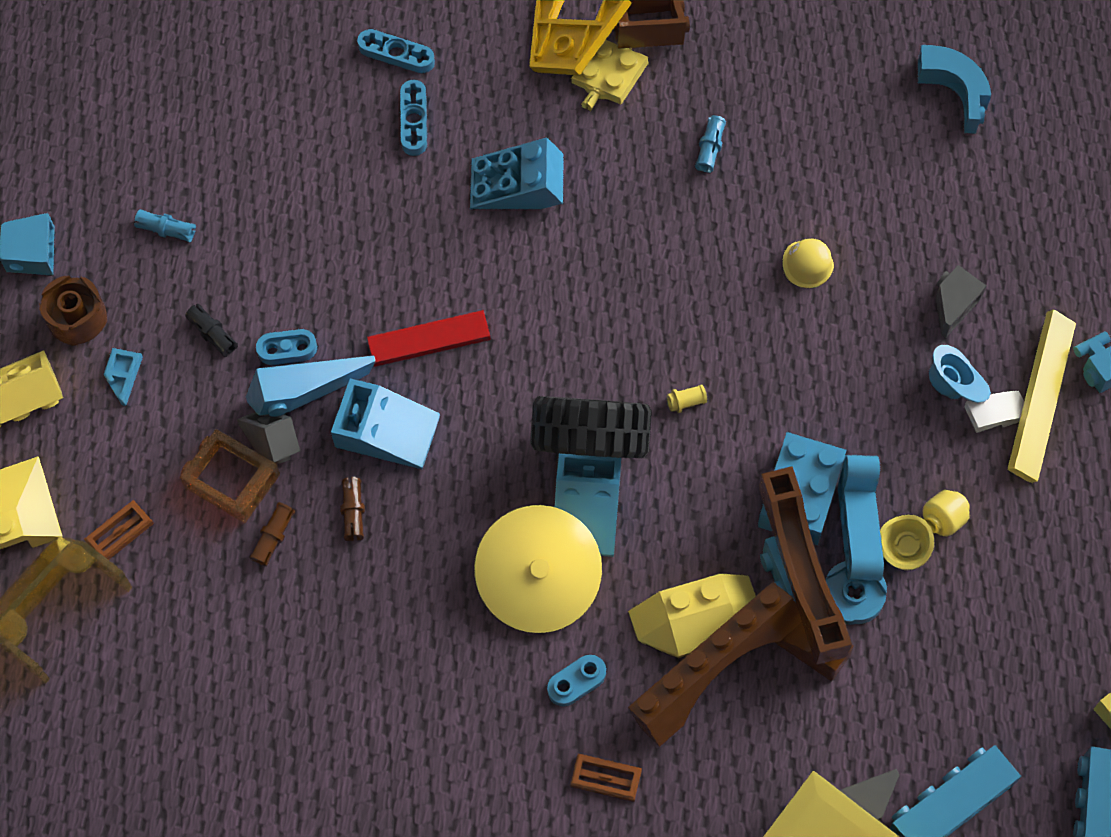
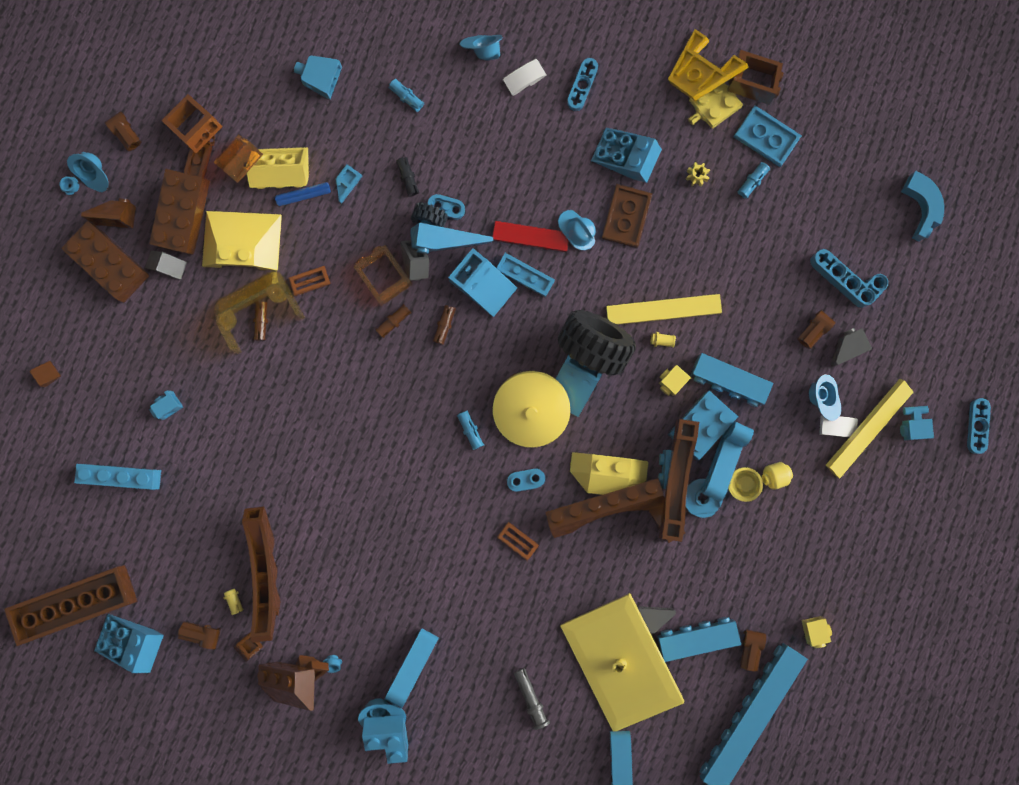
camera: 25 degrees right, 20 degrees up
reddish brown brick [39,275,107,346] -> none
dark azure beam [357,29,435,73] -> none
light yellow helmet [783,238,834,288] -> none
none -> reddish brown pin [253,301,268,341]
none -> blue axle [275,182,331,206]
none -> black wheel [411,202,448,227]
none -> dark azure pin [457,410,484,450]
none -> dark azure piece [460,35,502,60]
none -> dark azure plate [497,253,555,297]
none -> white slope [503,59,546,96]
none -> dark azure piece [558,210,596,250]
none -> reddish brown tile [601,184,652,248]
none -> light yellow tile [606,294,722,325]
none -> light yellow brick [659,365,691,396]
none -> light yellow gear [686,162,710,187]
none -> dark azure brick [690,353,773,407]
none -> dark azure tile [734,105,802,167]
none -> reddish brown piece [740,629,766,671]
none -> reddish brown piece [797,310,836,349]
none -> dark azure beam [810,249,888,308]

